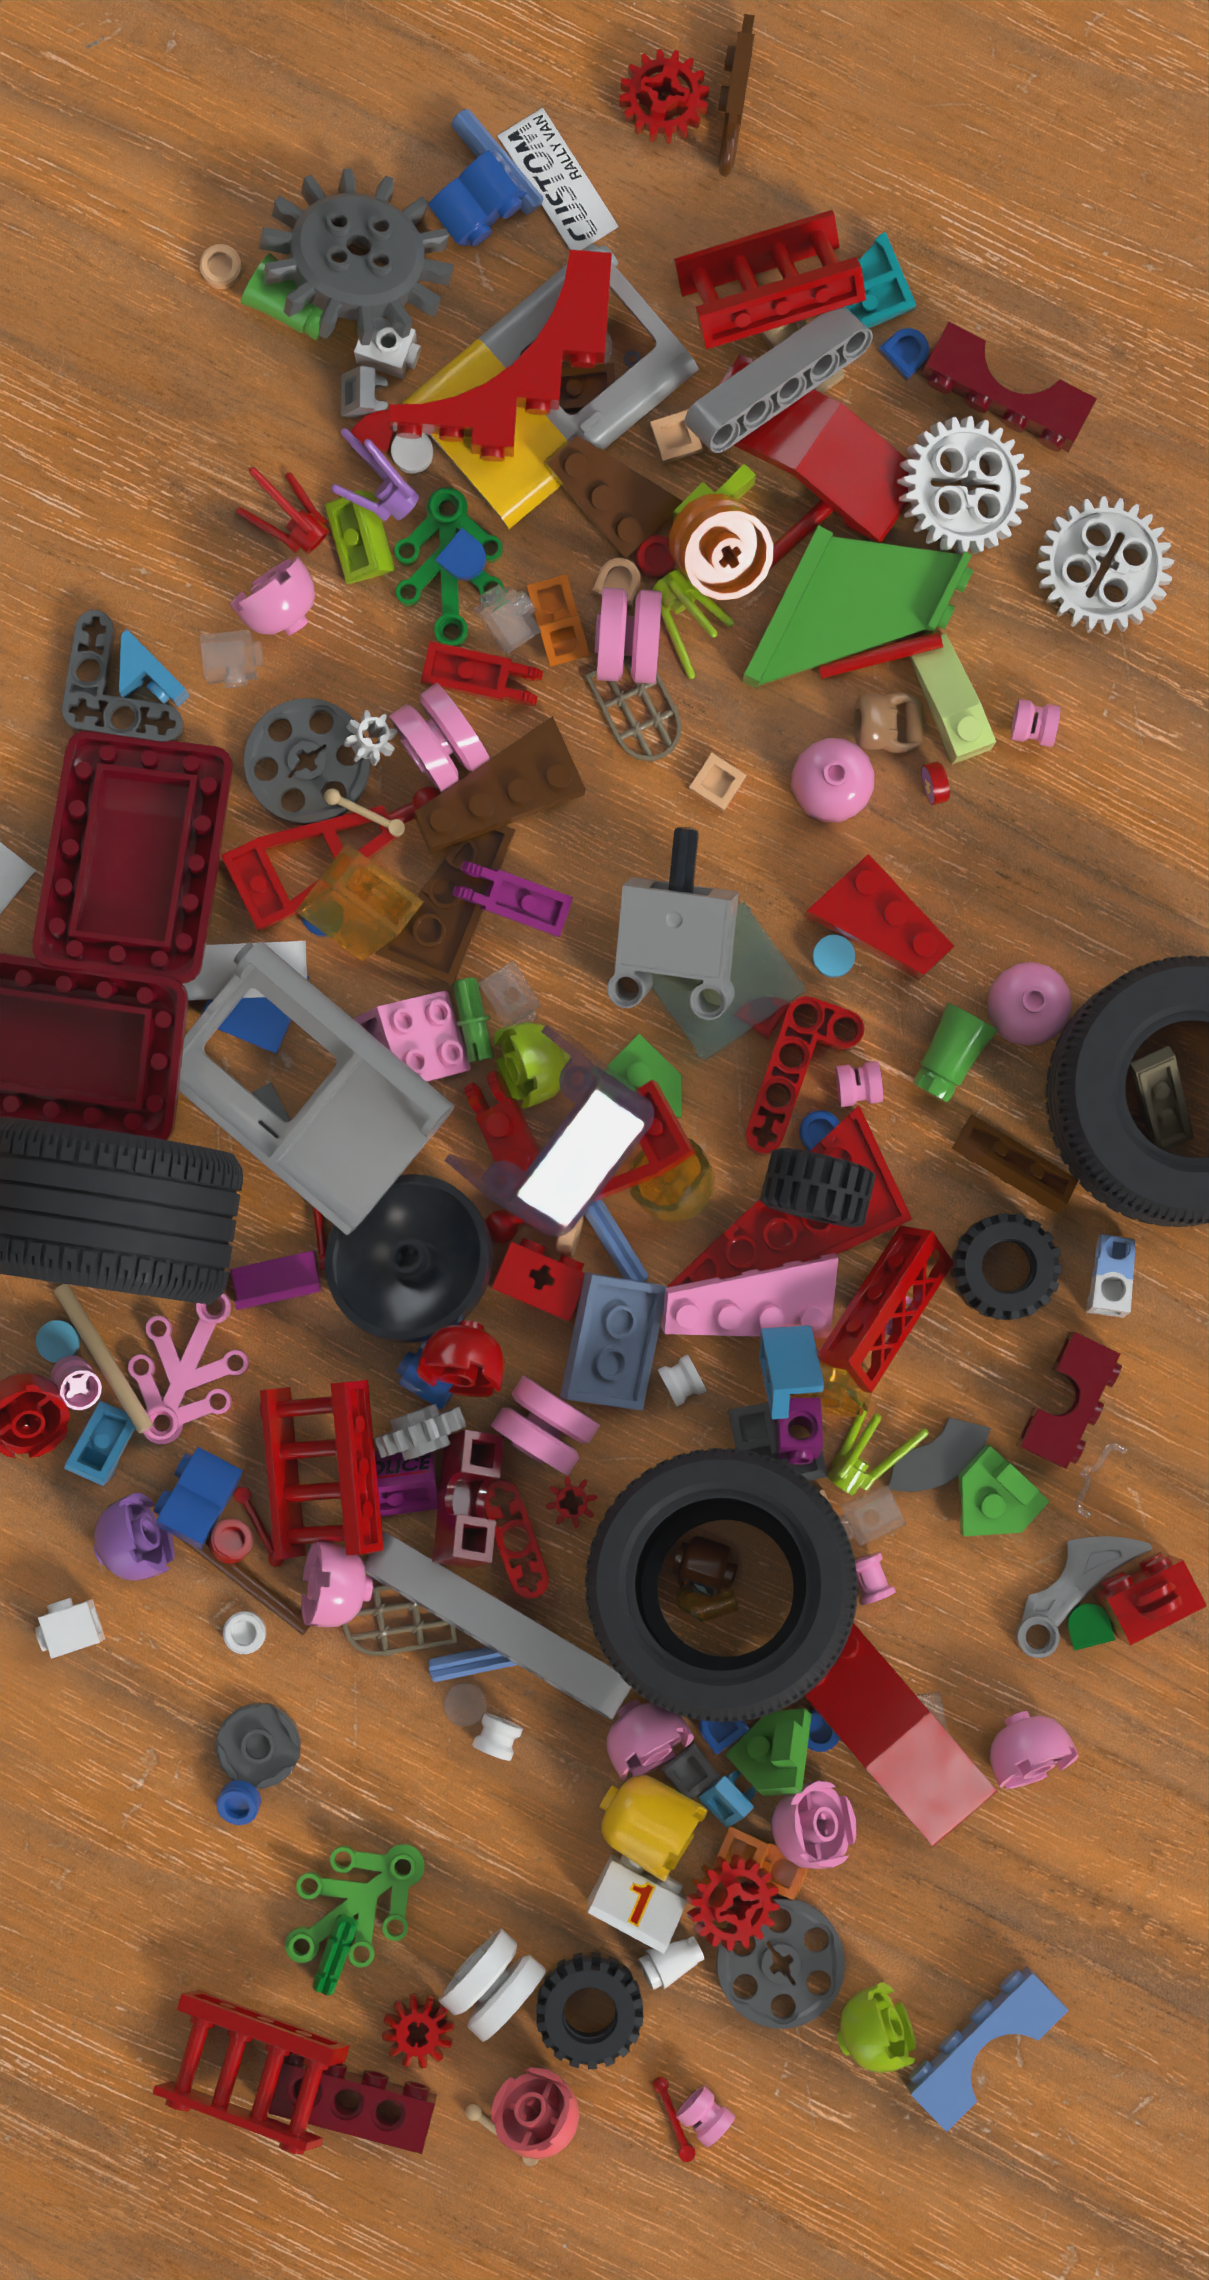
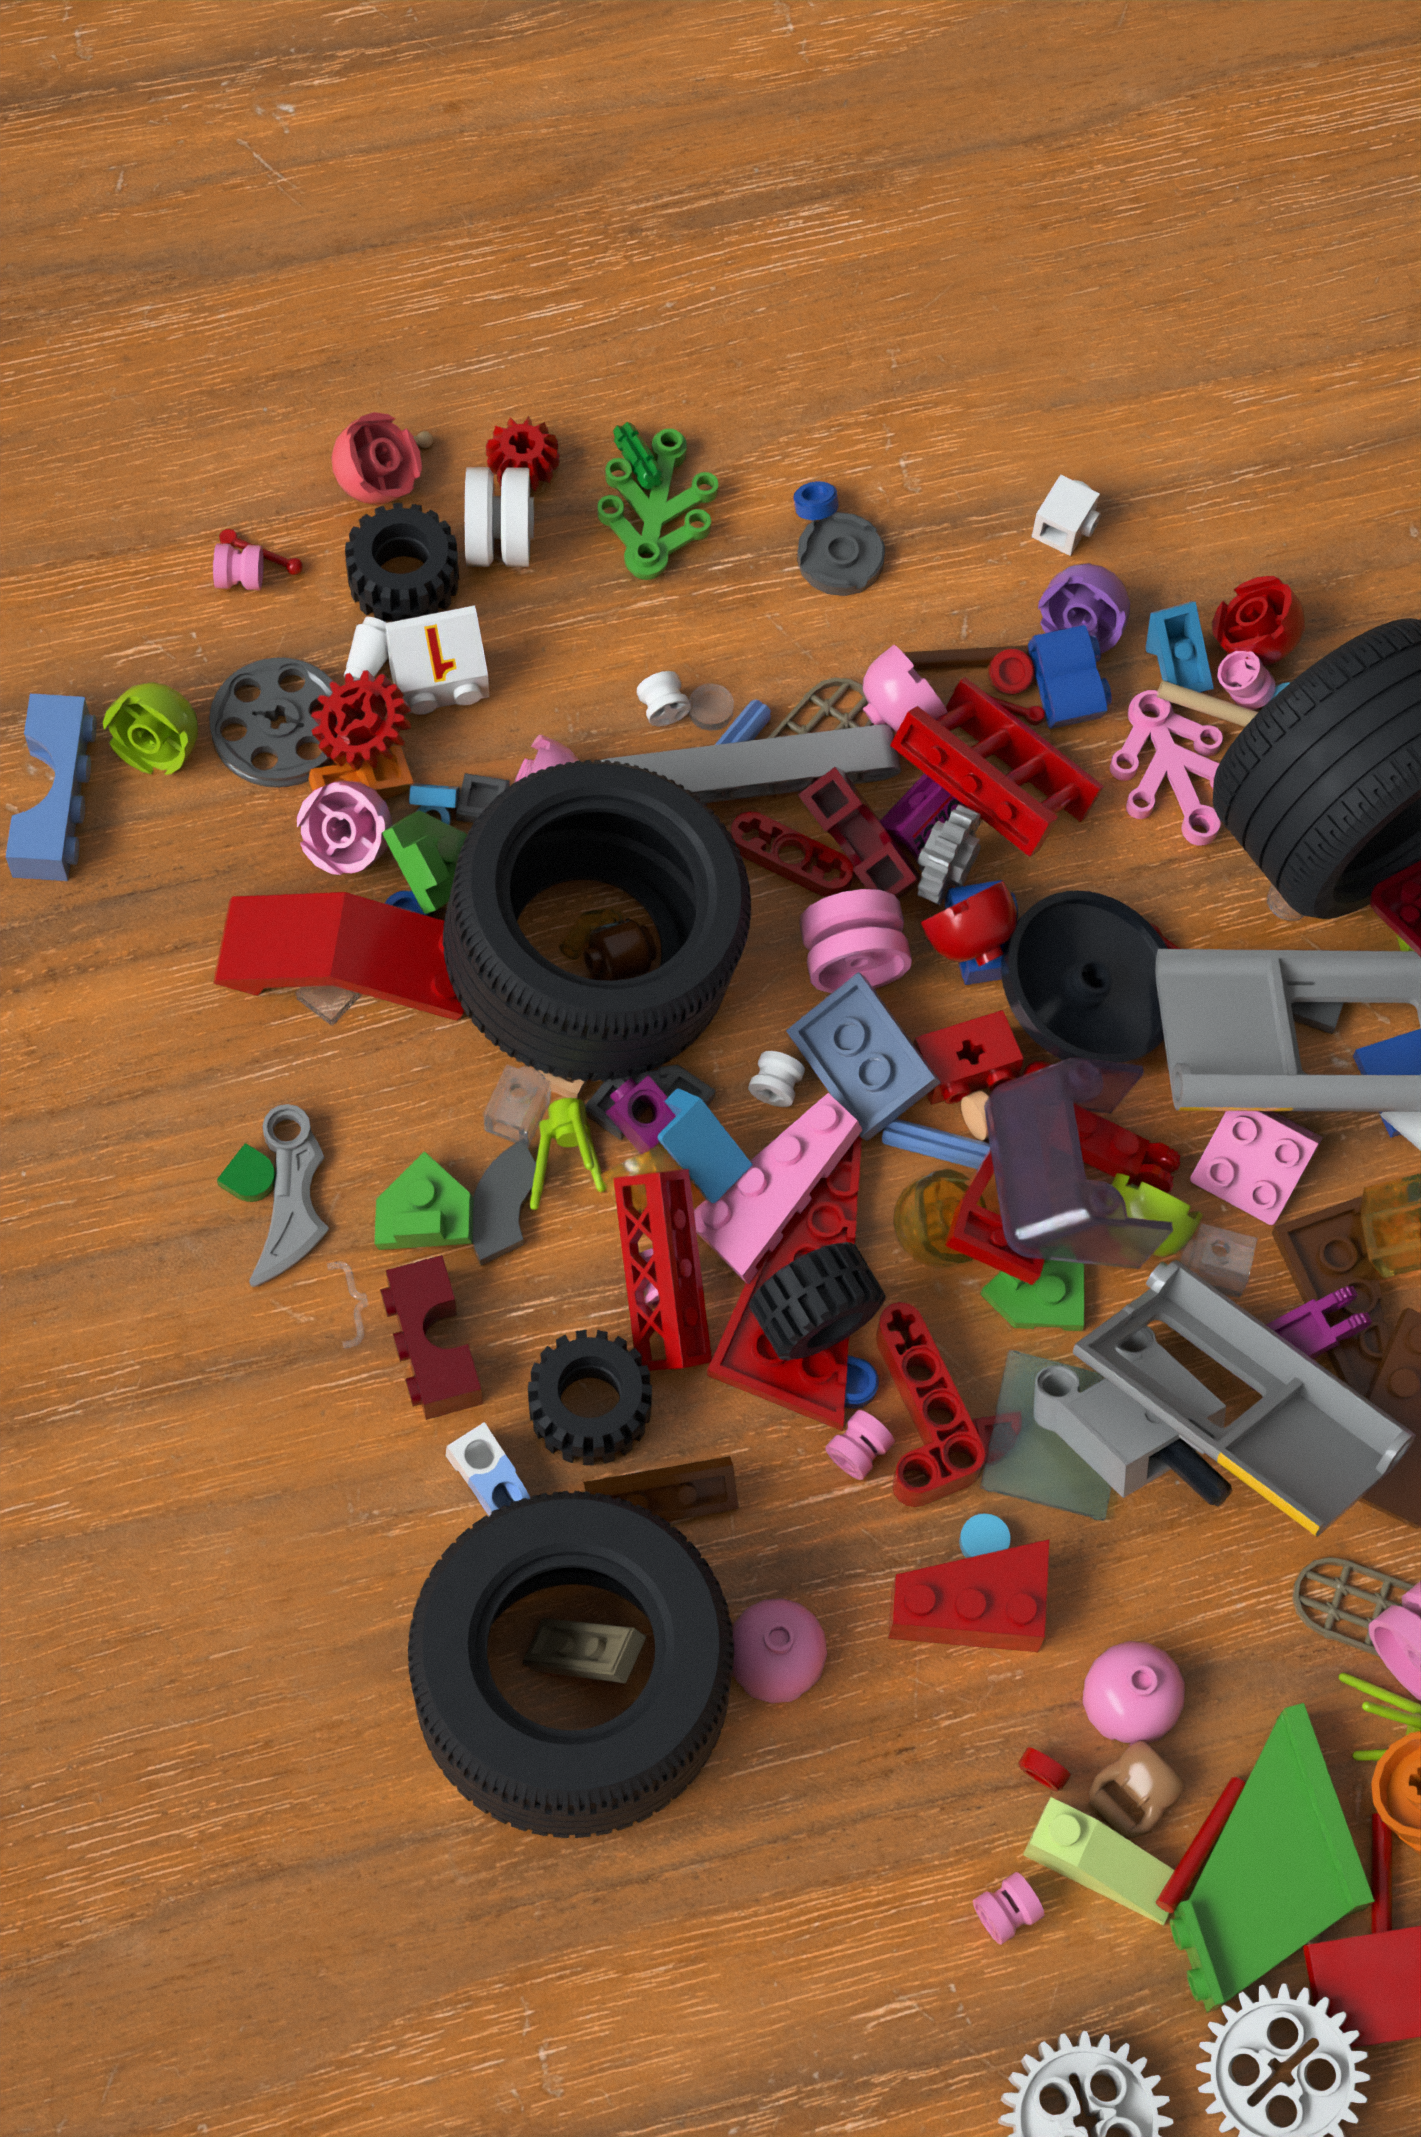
camera: 140 degrees right, 20 degrees down
red fence [152,1990,350,2155] -> none
white tile [223,1611,267,1654] -> none
magenta panel [230,1251,323,1310] -> none
dark red brick [268,2052,437,2154] -> none
bright green axle [453,977,495,1063] -> none
red gear [546,1475,598,1528] -> none
yellow cylinder [599,1775,708,1882] -> none
light nougat tile [689,753,747,812] -> none
bright pink bush [855,1552,895,1605] -> none
bright green plant [913,1002,998,1102] -> none
bright pink cylinder [990,1711,1079,1789] -> none
red brick [1095,1552,1207,1645] -> none
none -> light grey piece [1073,1260,1416,1537]

